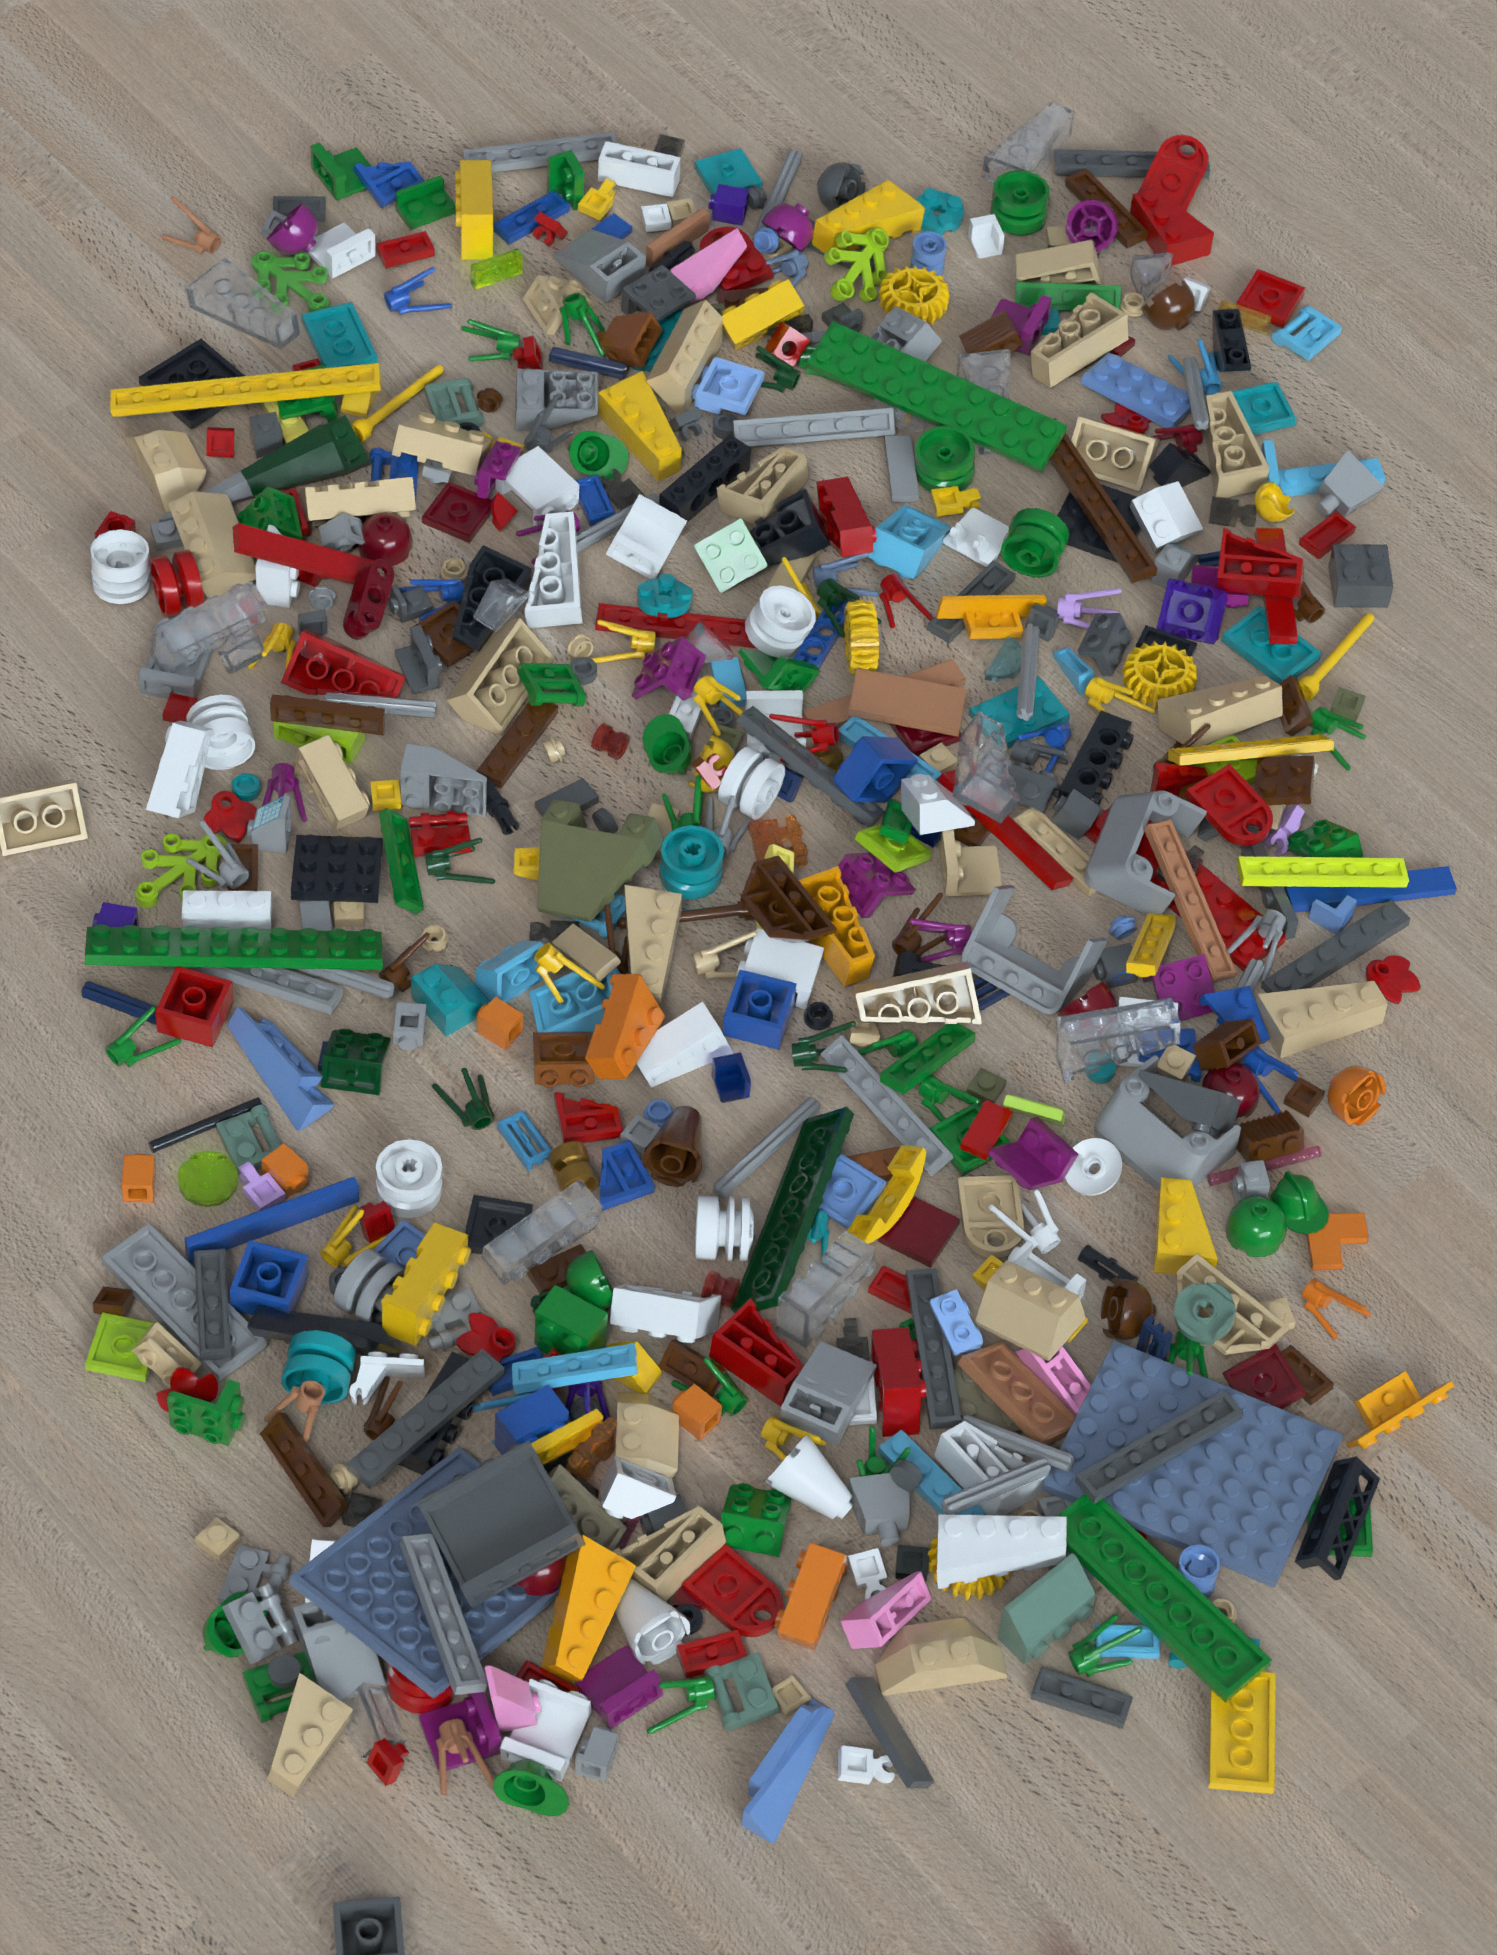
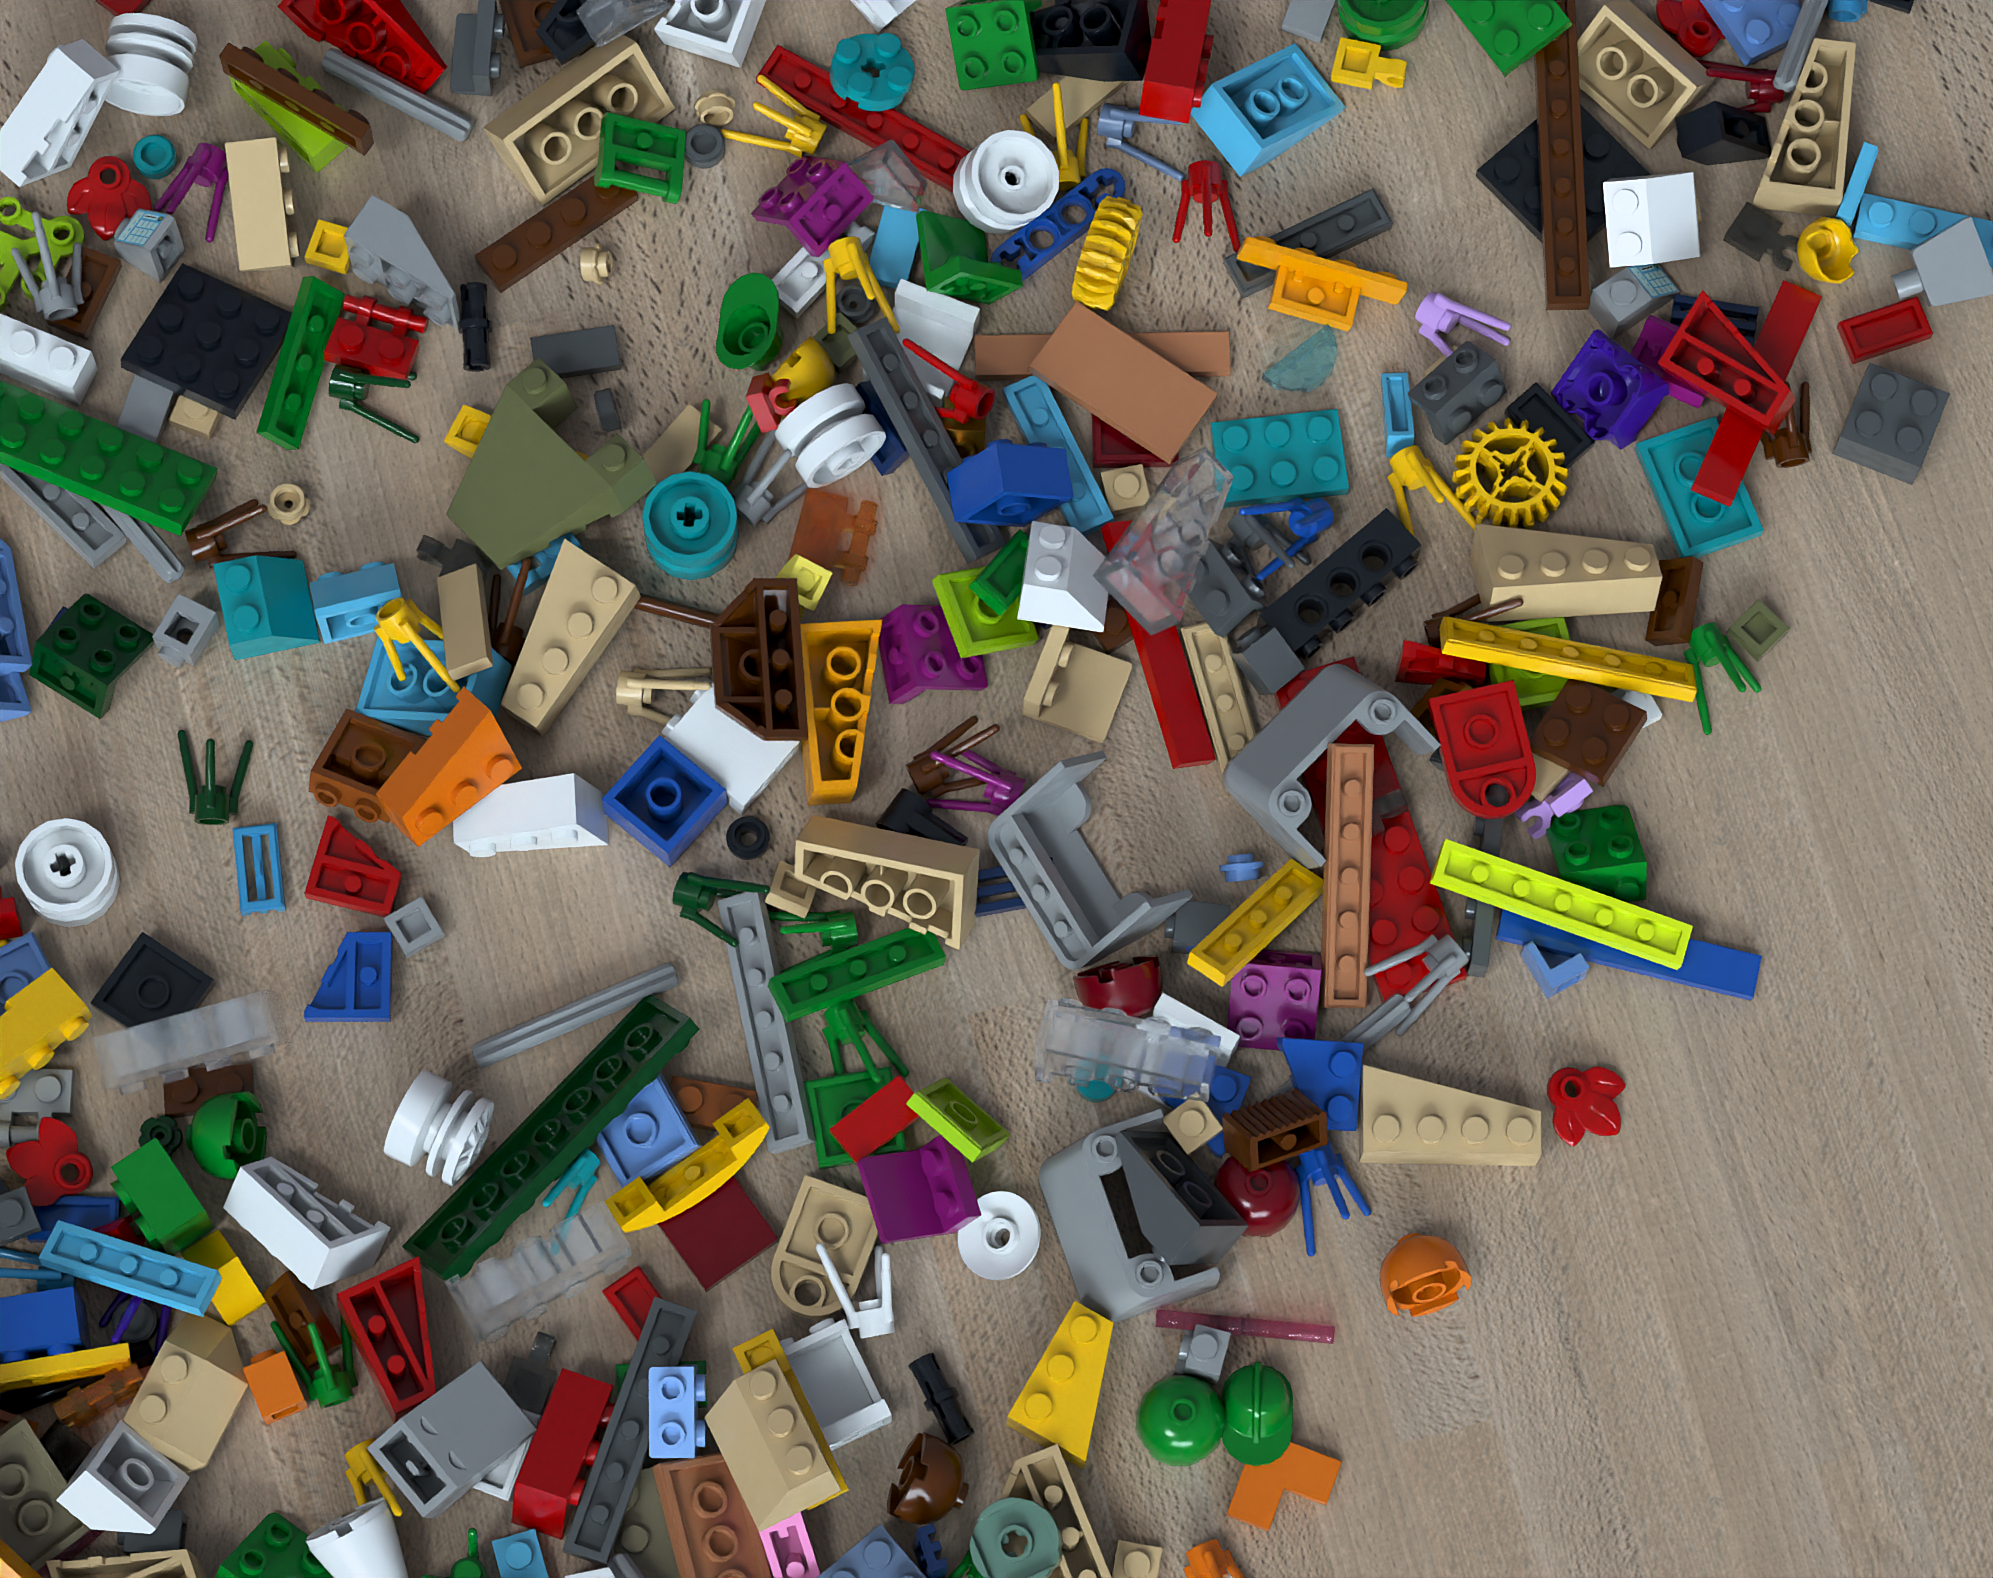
camera: 25 degrees right, 20 degrees up
orange brick [476,996,524,1050] -> none
pearl gold wheel [548,1141,598,1199] -> none
clear red wheel [591,723,630,760] -> none
reddish brown cone [643,1106,702,1187] -> none
medium blue plate [644,1100,673,1127] -> none
clear red wheel [701,1270,740,1309] -> none
clear blue panel [711,1052,751,1103] -> none
dark green plant [816,578,882,638] -> none
white plate [943,507,1009,567] -> none
olive plate [966,1068,1007,1104] -> none
green wheel [1001,508,1069,578] -> none
light grey axle [1017,623,1040,721] -> none
dark grey tile [1025,603,1060,642] -> none
teal plate [1232,382,1297,435] -> none
reddish brown brick [1236,1110,1304,1162] -> none
dark grey plate [1261,900,1411,993] -> none
reddish brown plate [1283,1077,1325,1118] -> none
yellow piece [1298,613,1375,701] -> none

